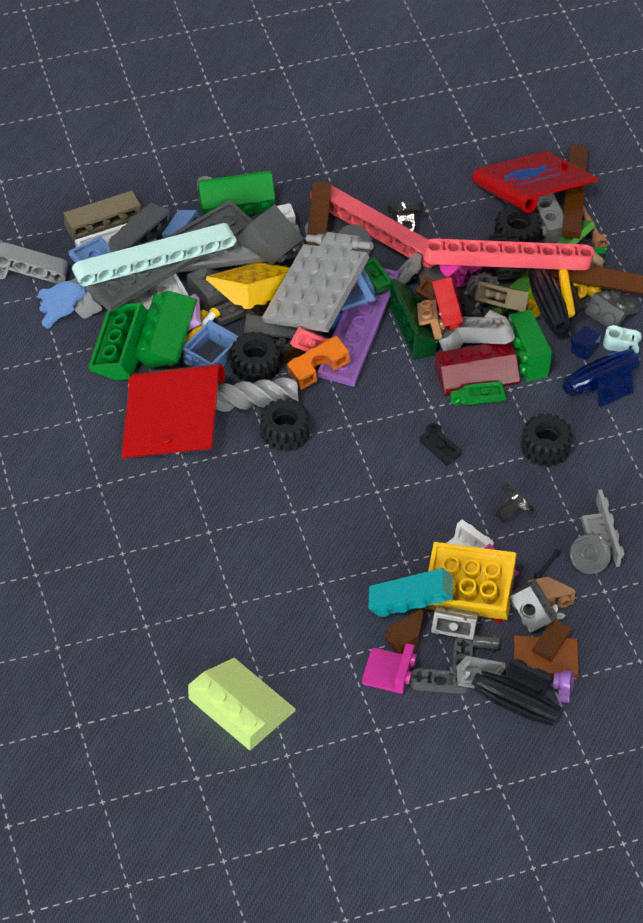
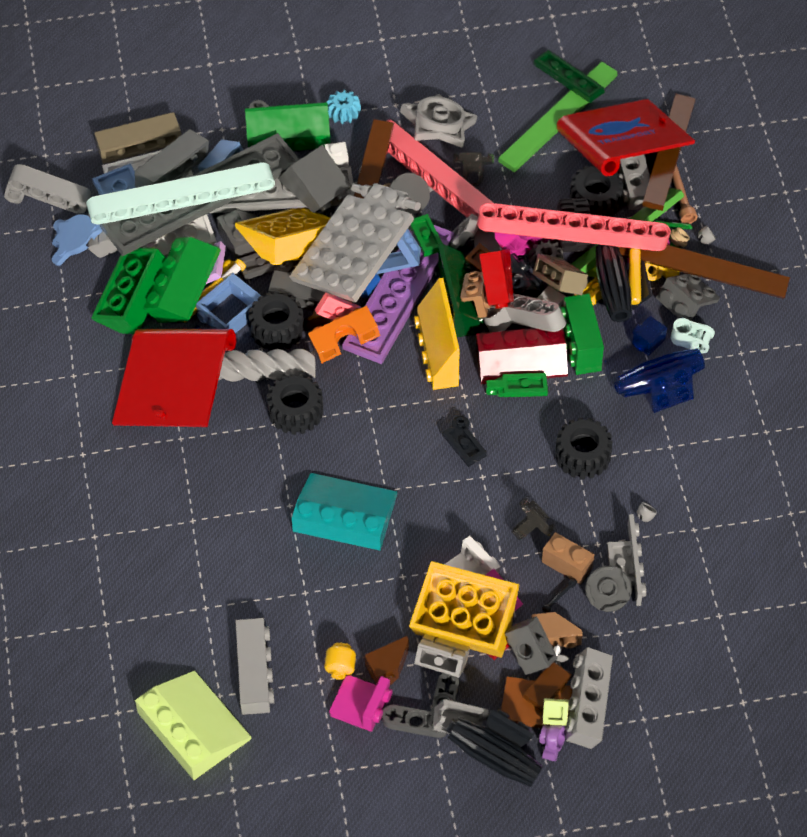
camera: 10 degrees right, 5 degrees up
teal brick [369,568,453,617] -> none
dark grey pin [473,635,500,652] -> none
none -> light grey brick [236,618,274,715]
none -> teal slope [292,473,397,551]
none -> yellow head [324,643,356,680]
none -> medium azure gear [327,90,361,125]
none -> light grey plate [400,94,477,147]
none -> yellow slope [414,278,460,390]
none -> bright green tile [499,62,618,173]
none -> dark green tile [534,50,605,103]
none -> medium nougat brick [542,532,594,585]
none -> yellowish green tile [543,698,568,726]
none -> light grey brick [565,647,613,749]
none -> light grey hinge [637,502,657,522]
none -> light grey hinge [698,225,716,244]

